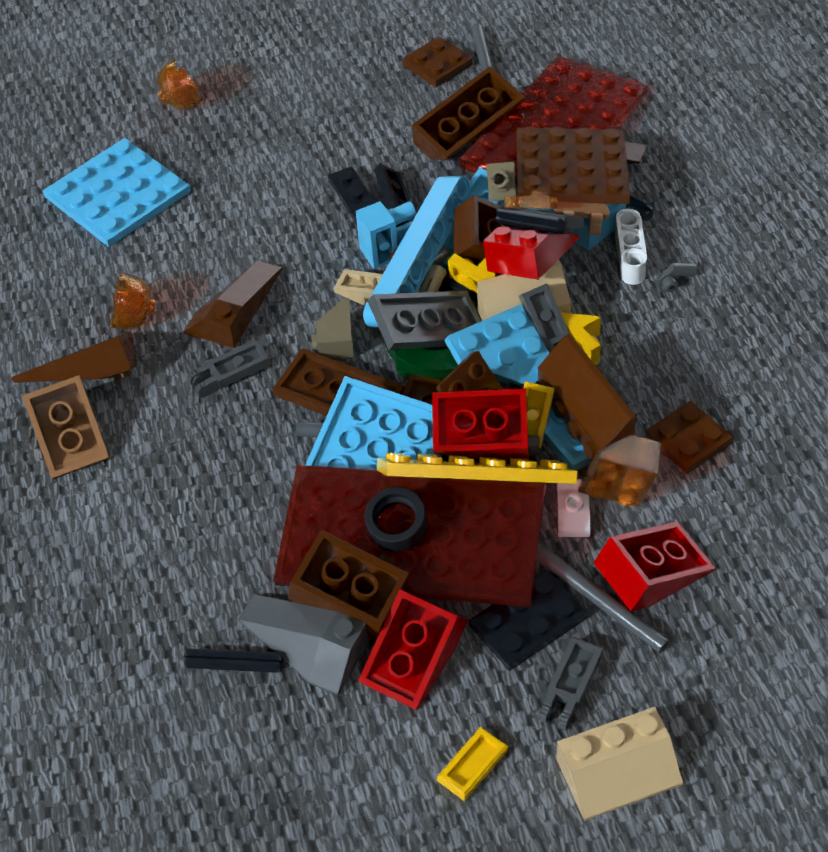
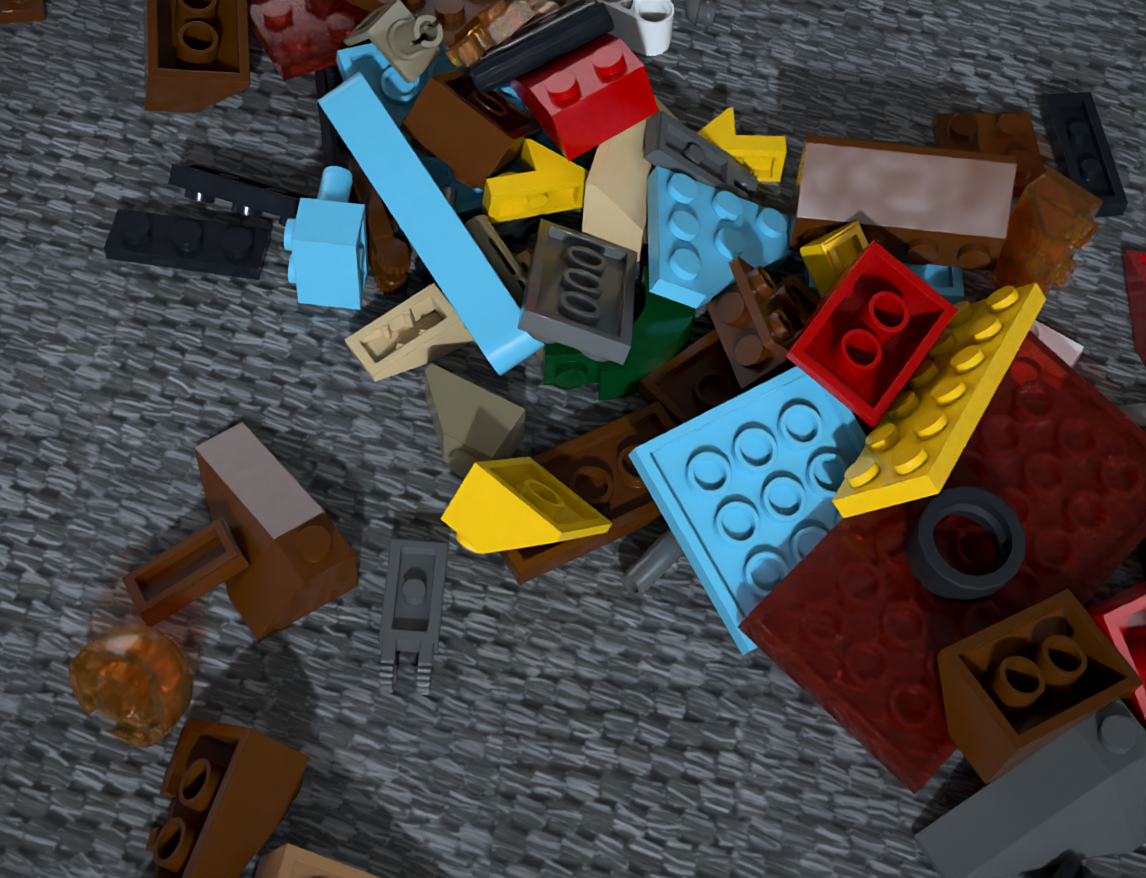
camera: 65 degrees left, 5 degrees up
none -> reddish brown tile [122,516,250,628]
none -> yellow slope [440,456,613,554]
none -> black plate [1040,92,1128,218]

